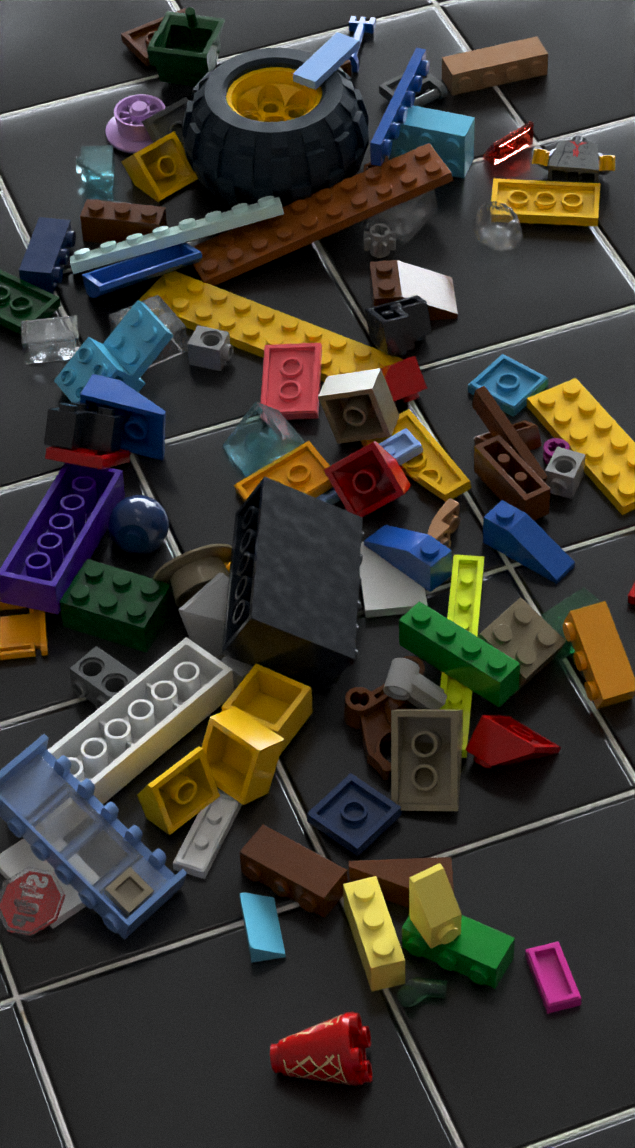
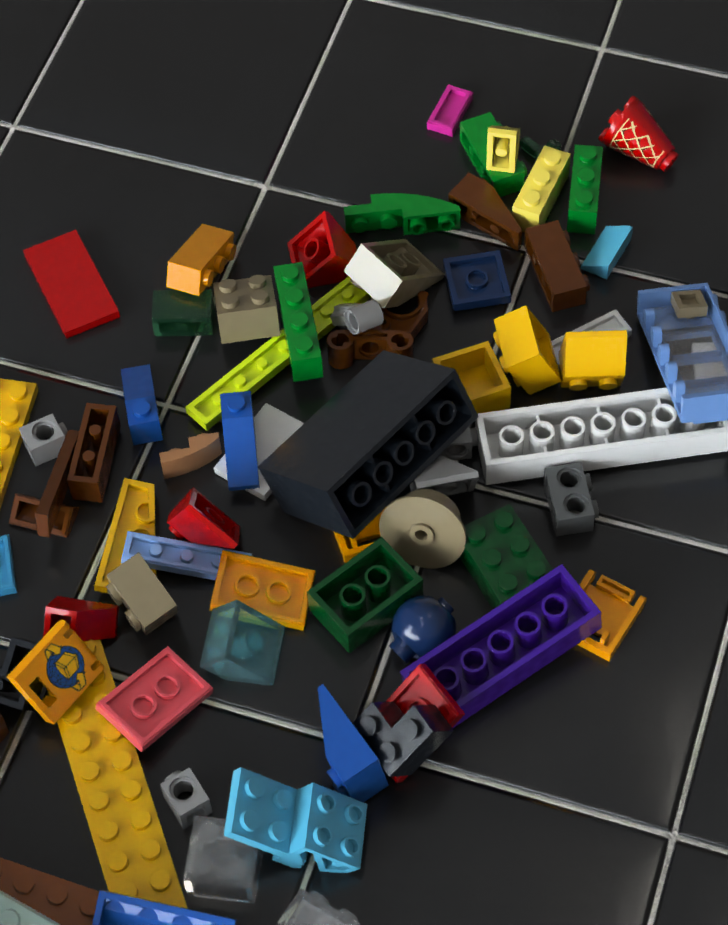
camera: 140 degrees left, 10 degrees up
magenta bush [543,438,570,465] -> none
none -> light orange container [7,620,104,724]
none -> dark green brick [307,537,423,654]
none -> green slope [344,193,461,235]
none -> green brick [567,144,603,234]

